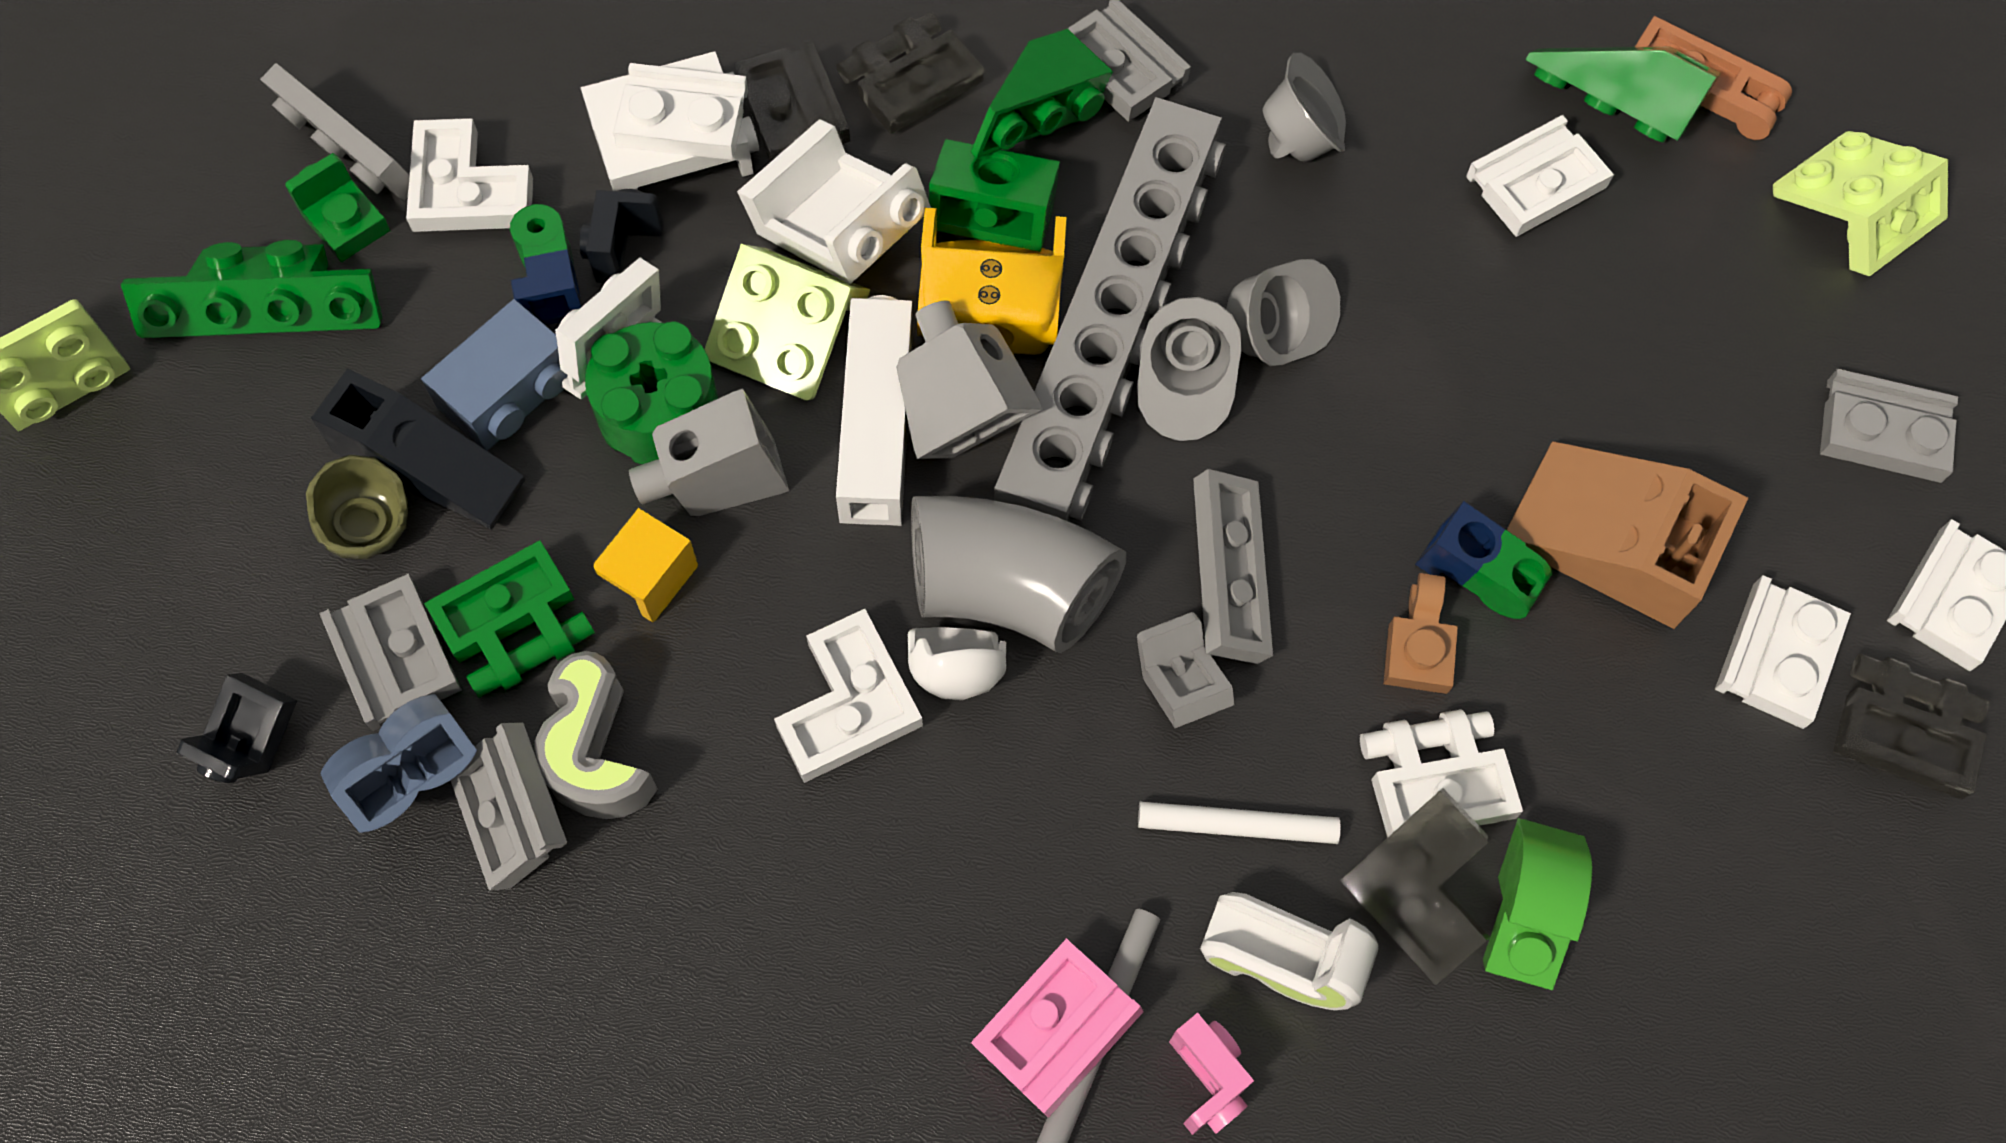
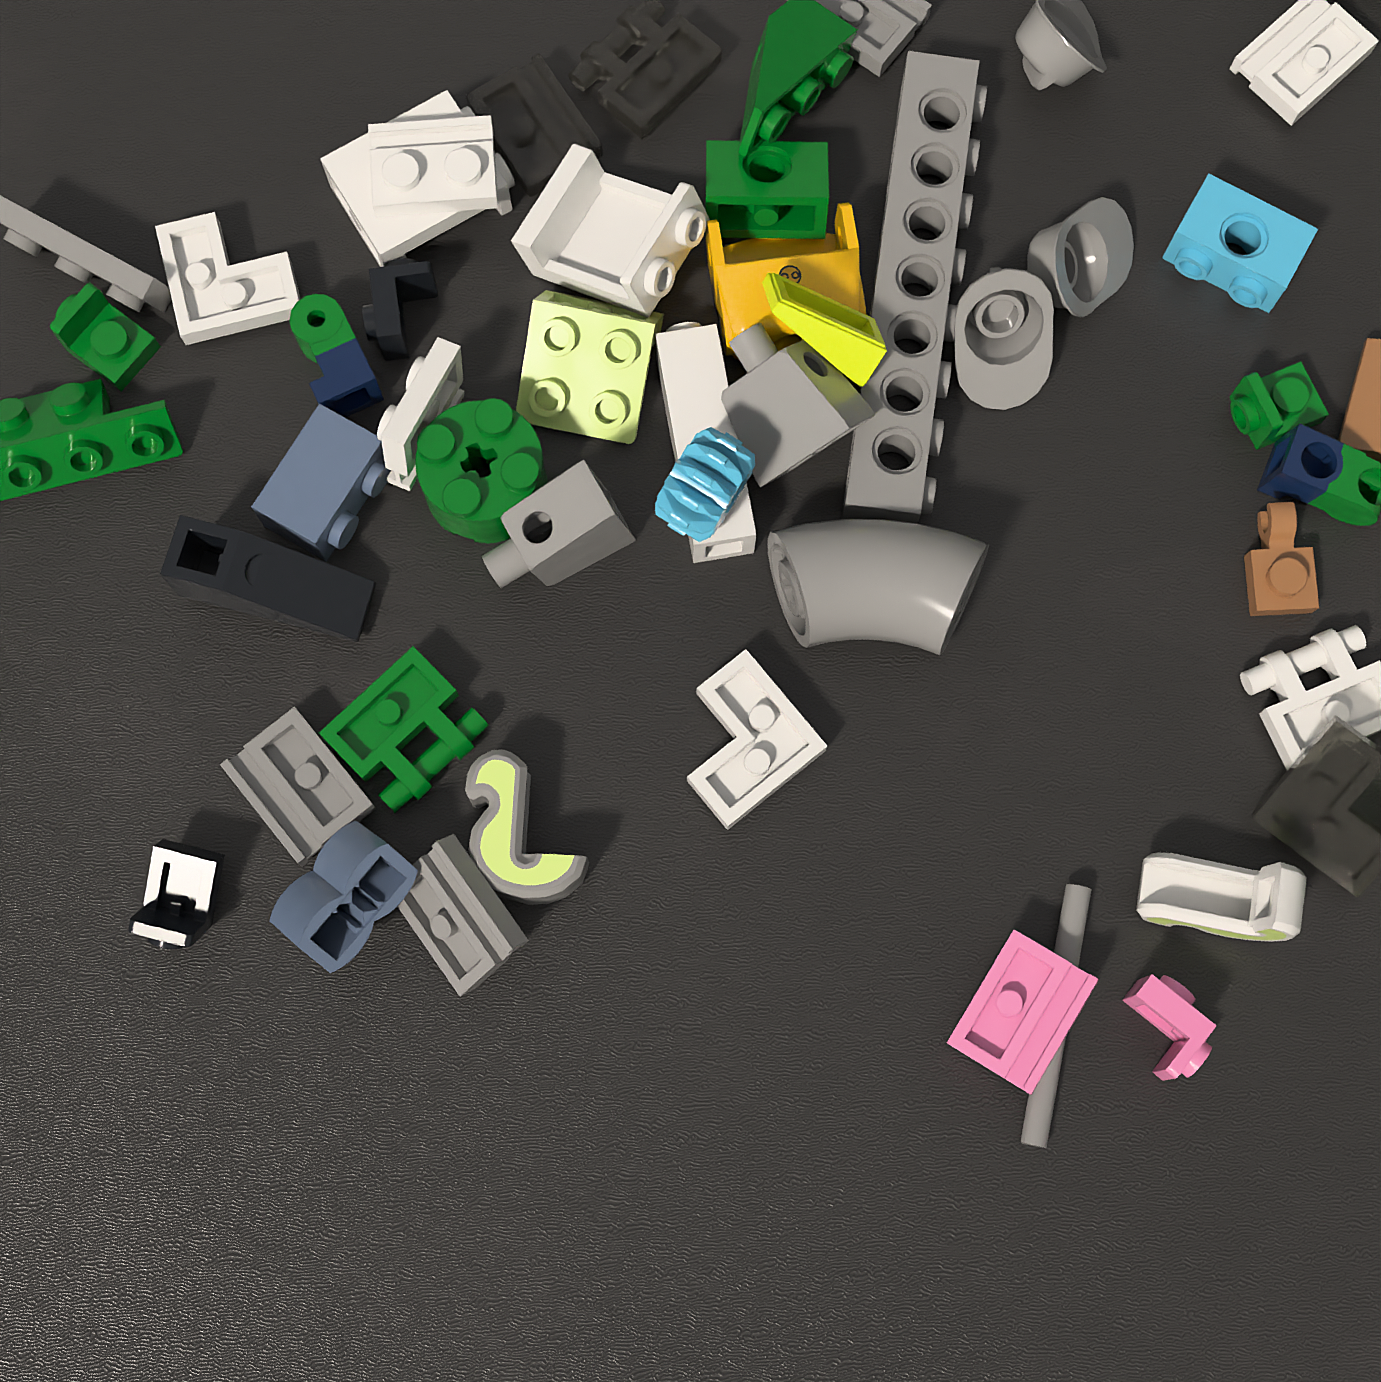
camera: 10 degrees left, 10 degrees up
olive hair [306,454,408,560] -> none
yellow panel [594,508,698,622] -> none
white hair [908,627,1006,700] -> none
light grey bracket [1137,612,1234,728] -> none
white bar [1138,801,1340,844] -> none
light grey plate [1193,469,1273,664] -> none
none -> medium azure gear [655,427,755,542]
none -> neon yellow slope [762,272,887,387]
none -> medium azure brick [1162,173,1318,313]
none -> green bracket [1229,362,1329,450]

